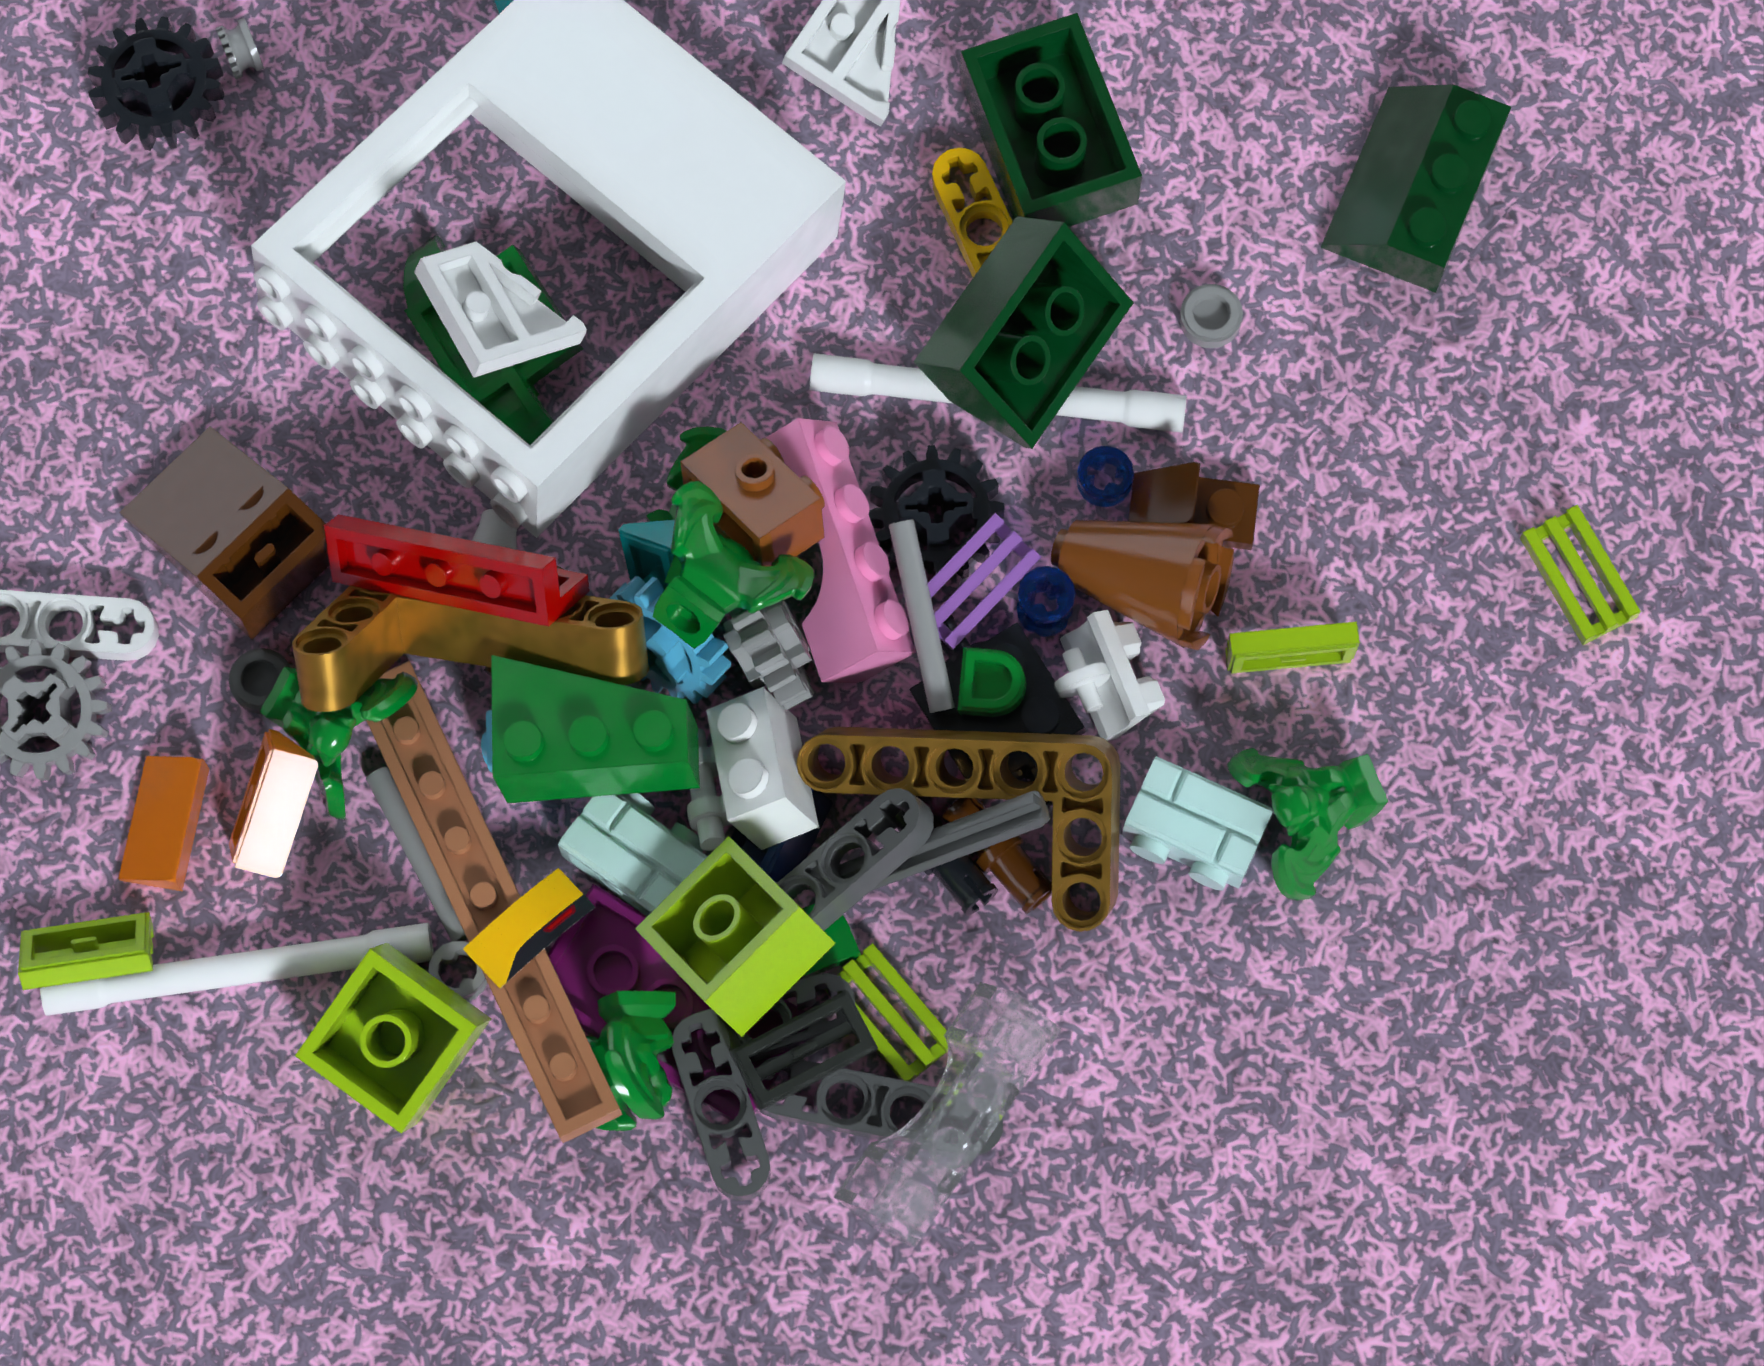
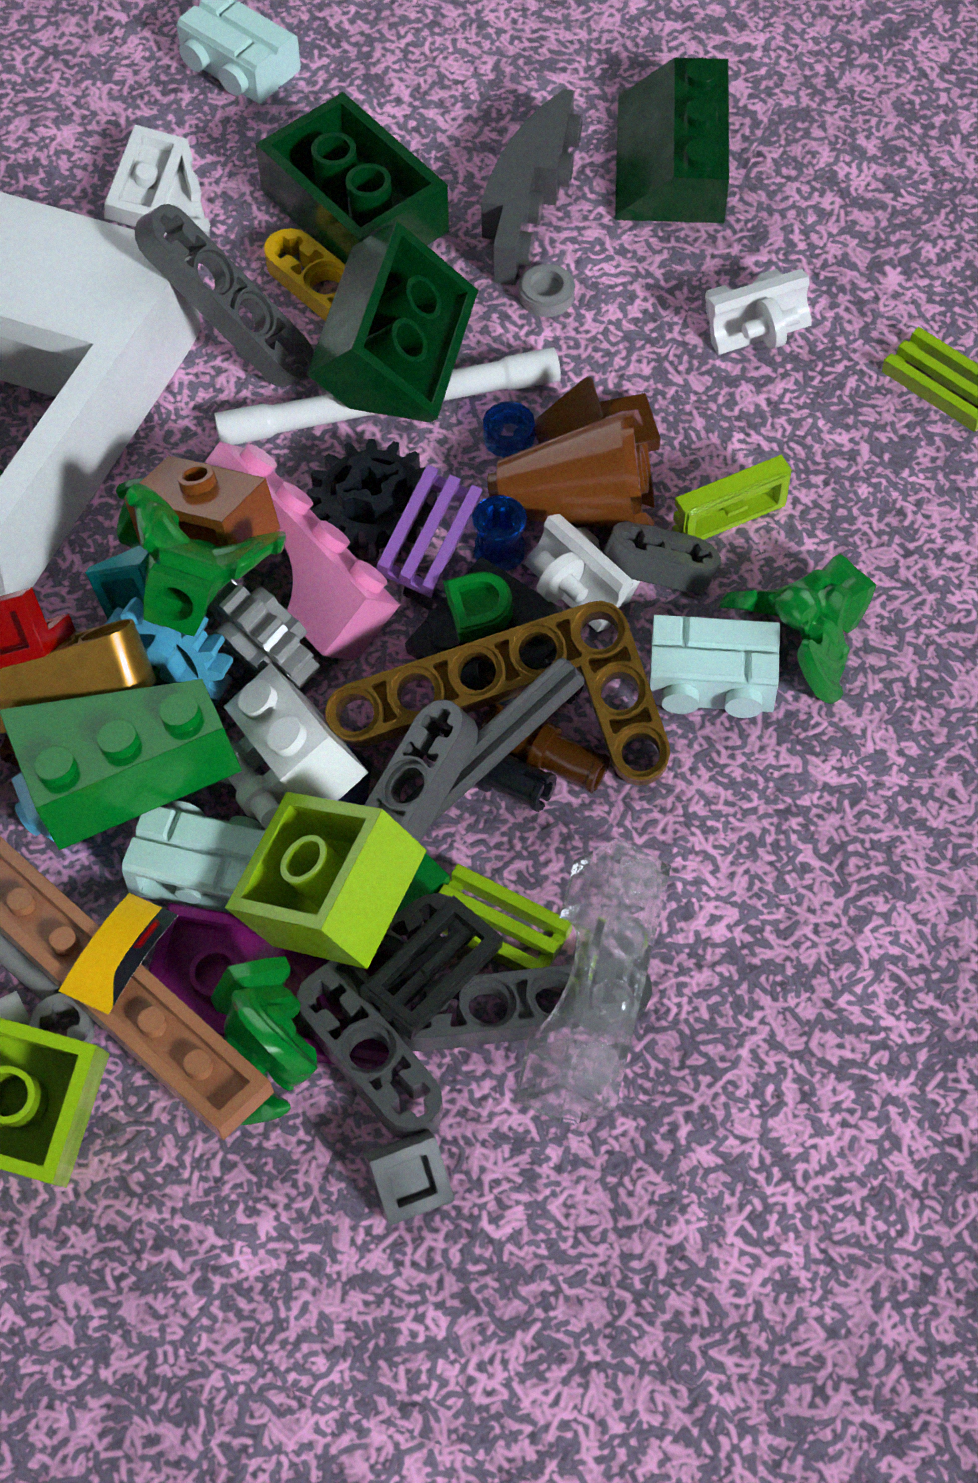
camera: 20 degrees left, 15 degrees down
light grey bar [889,519,955,713] -> none
none -> dark grey beam [134,204,314,388]
none -> dark grey plate [363,1129,455,1226]
none -> dark grey slope [481,89,583,285]
none -> dark grey beam [603,521,721,593]
none -> white hips [705,269,812,355]

